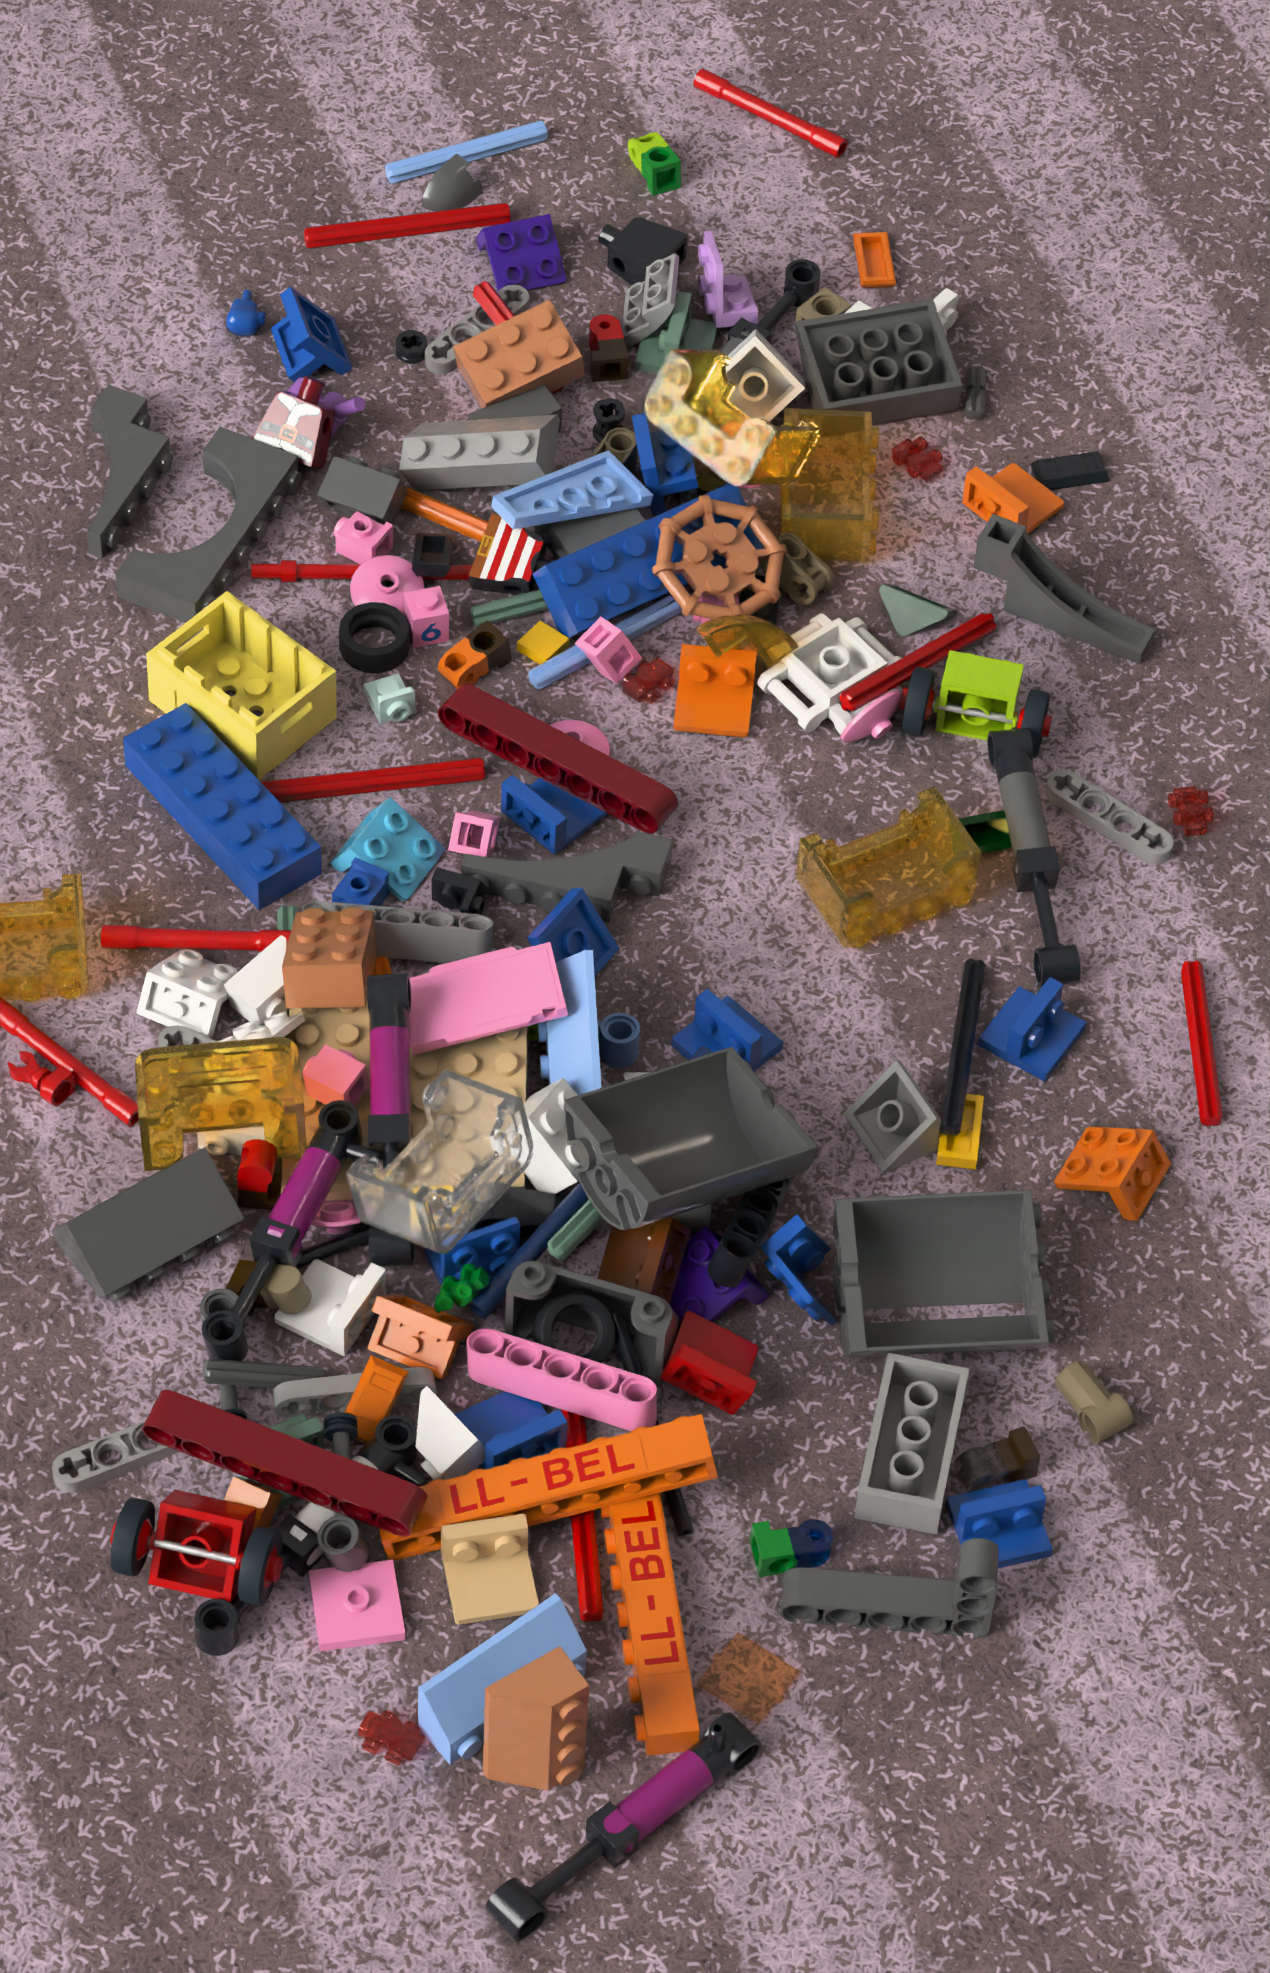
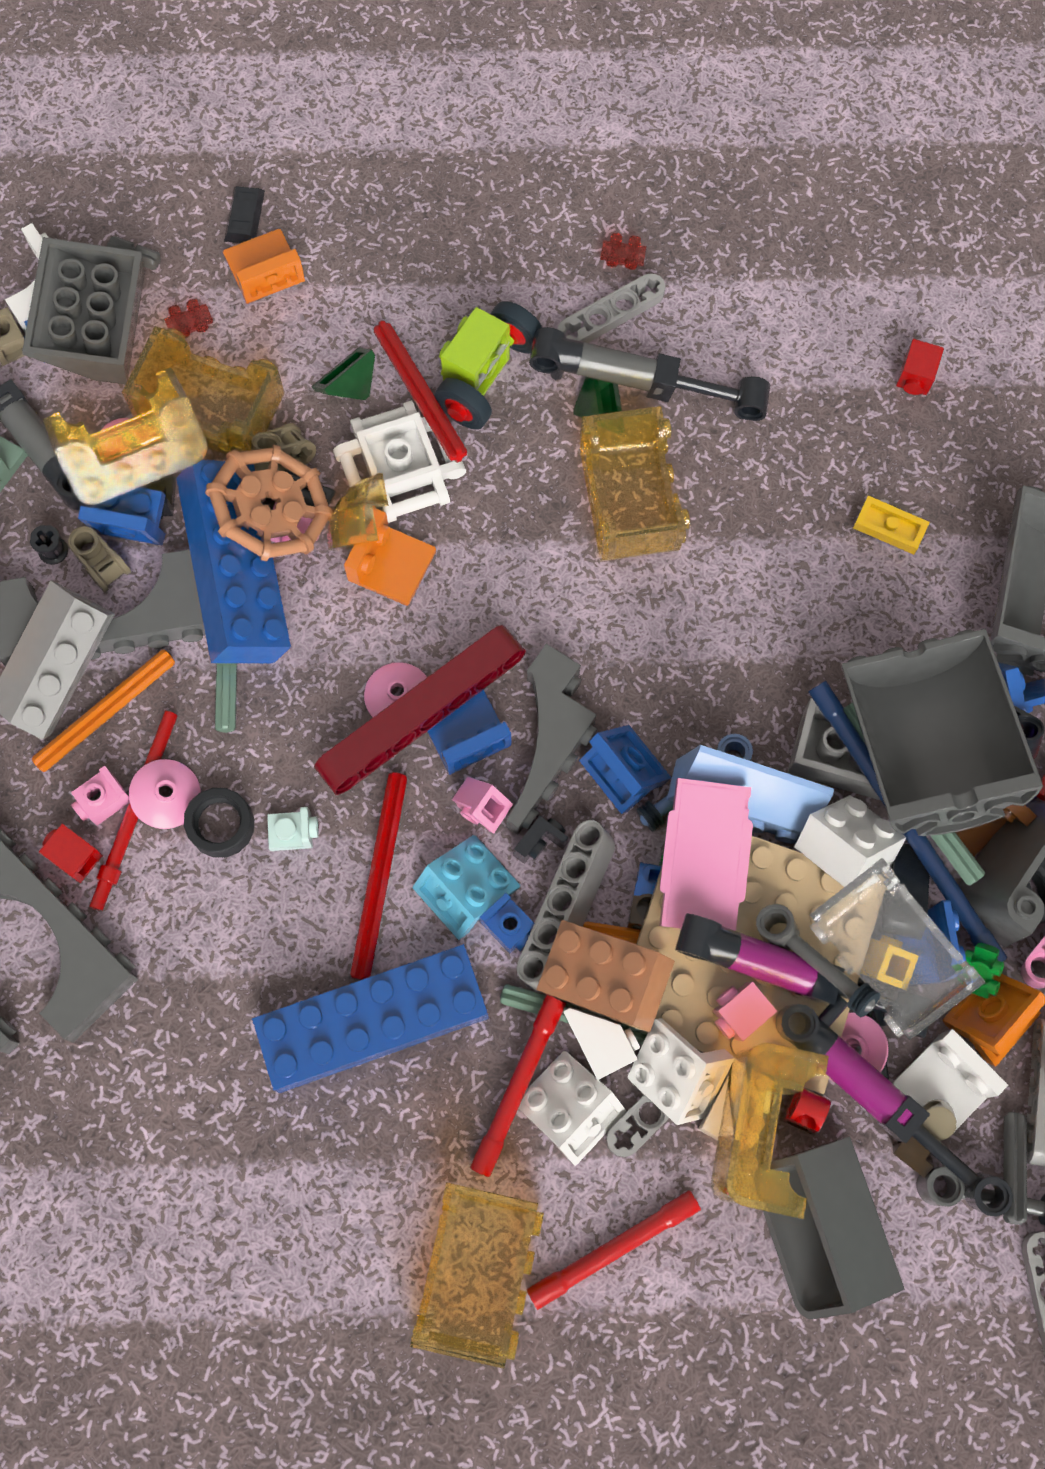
camera: 70 degrees left, 20 degrees up
red piece [7,1051,77,1107] -> none
light yellow container [146,591,337,780] -> none
dark grey brick [317,456,408,525] -> none
bright pink brick [404,586,449,648] -> none
black tile [412,533,453,577] -> none
leg [438,620,512,688] -> none
torso [469,513,553,595] -> none
light blue wing [491,450,653,529] -> none
yellow tile [517,621,569,664] -> none
light blue axle [528,594,682,690] -> none
bright pink brick [575,617,642,684] -> none
clear red piece [622,657,674,704] -> none
blue bracket [671,989,783,1072] -> none
white slope [703,329,805,426] -> none
bright pink dish [840,690,903,743] -> none
light grey slope [844,1060,941,1173] -> none
black axle [940,958,986,1136] -> none
dark grey arch [974,514,1156,664] -> none
blue bracket [978,977,1086,1082] -> none
orange bracket [1054,1127,1171,1221] -> none
red axle [1181,960,1223,1126] -> none
none -> red brick [39,824,104,883]
none -> dark grey piece [756,904,880,1018]
none -> red brick [896,339,944,396]

